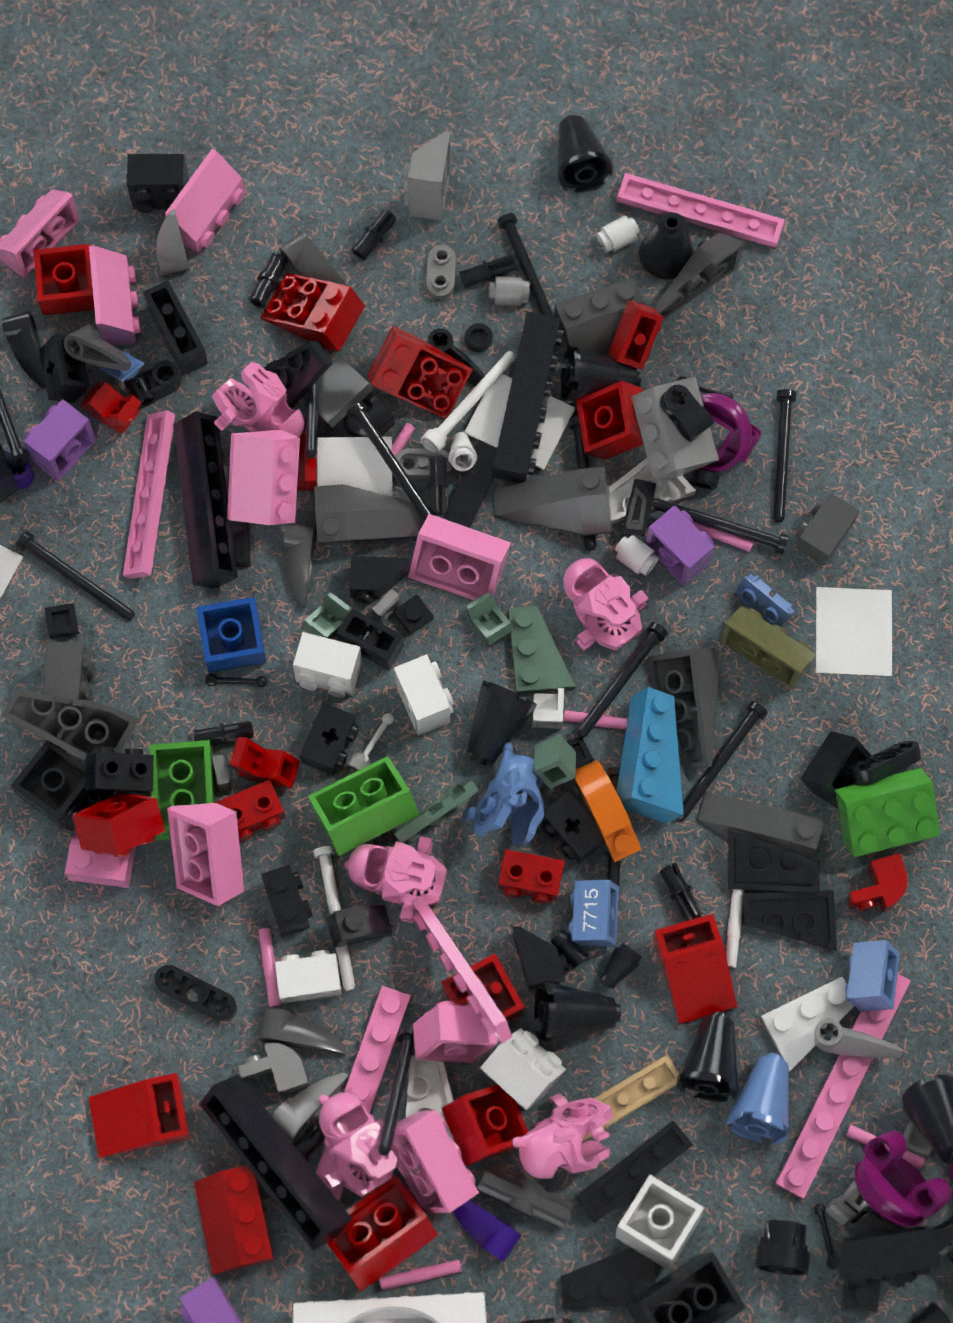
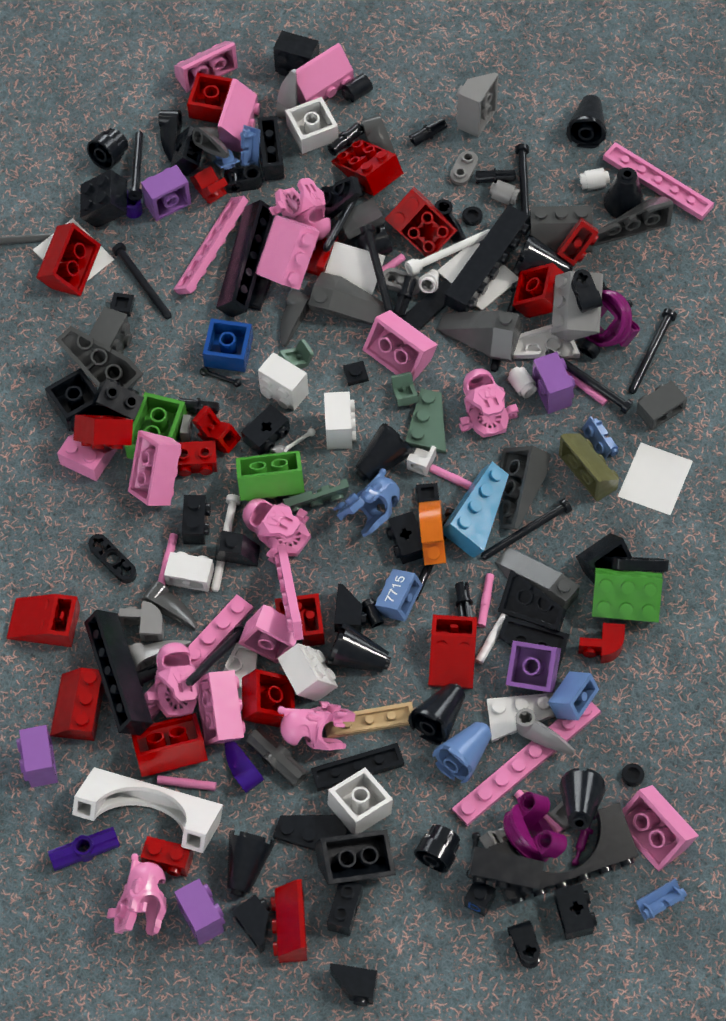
camera: 25 degrees right, 10 degrees down
black brick [337,608,404,671] -> none
black slope [350,556,410,603] -> none
light grey tile [372,589,400,624] -> none
red brick [498,849,565,904] -> none
sand green brick [534,734,576,789] -> none
black bar [577,622,668,738] -> none
black cone [599,943,642,989] -> none
black sticker [622,479,657,537] -> none
none -> medium blue hinge [239,125,260,167]
none -> white brick [285,97,339,154]
none -> black brick [341,73,373,102]
none -> bright pink piece [477,573,494,628]
none -> medium lavender brick [506,640,561,693]

